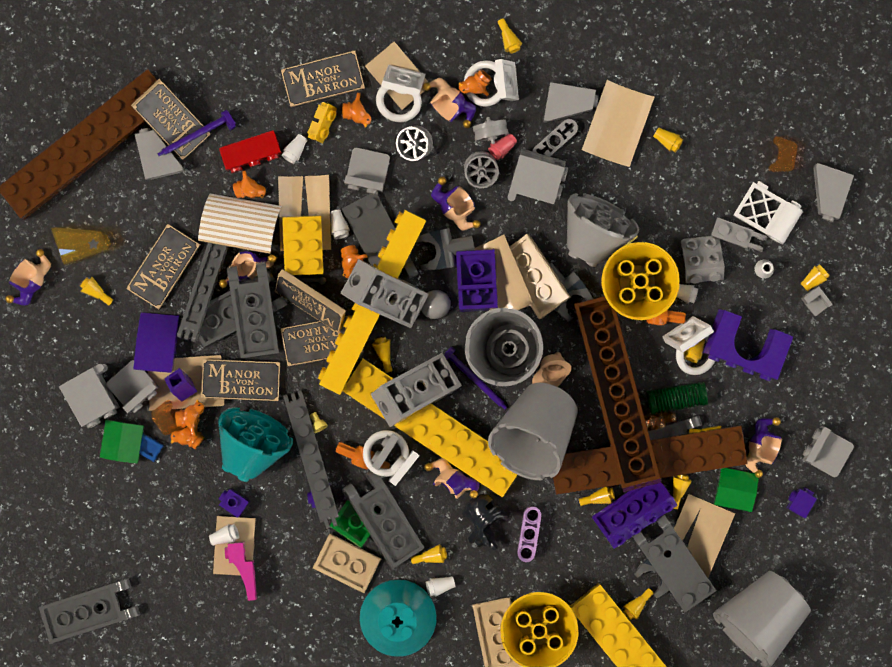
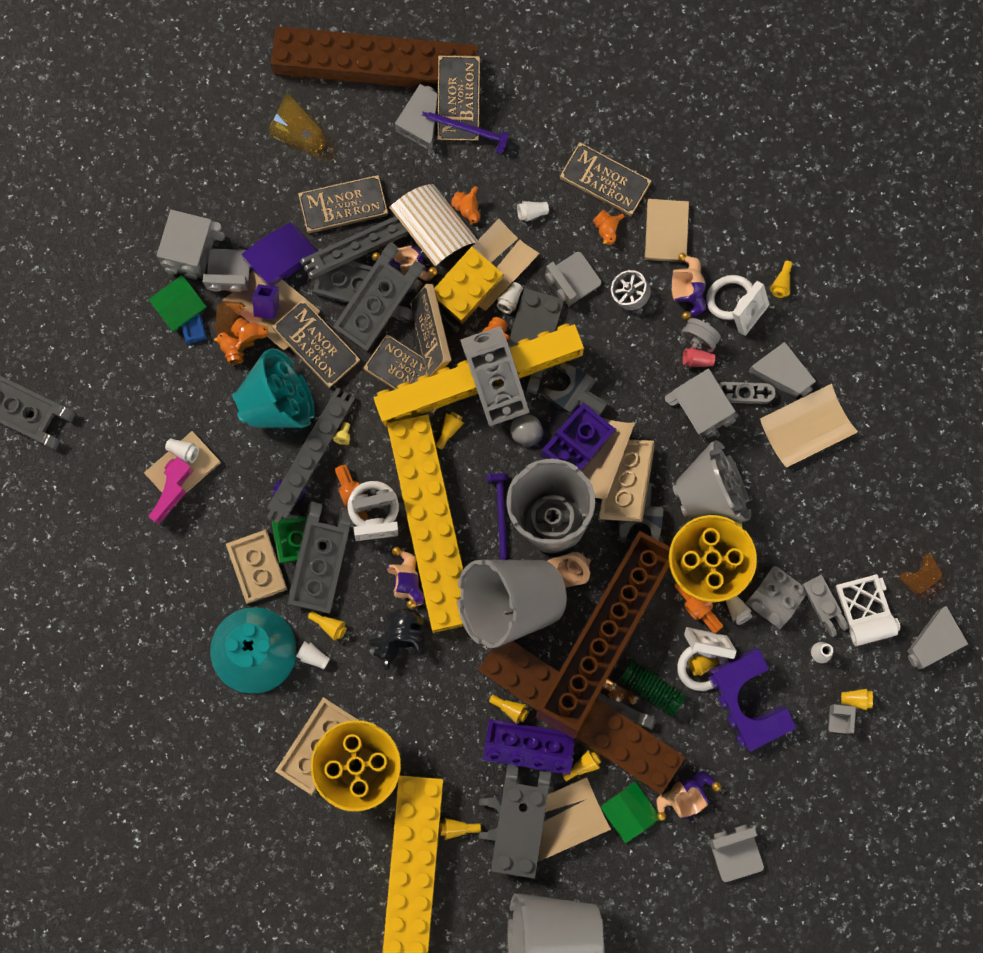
camera: 45 degrees right, 10 degrees down
light nougat piece [5,249,51,306] -> none
yellow cone [80,277,113,306] -> none
red brick [219,130,282,173] -> none
dark purple brick [219,488,250,518] -> none
yellow hinge [307,102,337,144] -> none
light grey plate [371,353,462,427] -> none
white tile [376,65,425,122] -> none
light nougat piece [431,177,480,230] -> none
orange animal [459,69,492,96] -> none
light grey wheel [464,151,499,188] -> none
lavender beam [517,506,541,562] -> none
yellow cone [653,127,683,152] -> none
dark purple brick [786,487,817,519] -> none

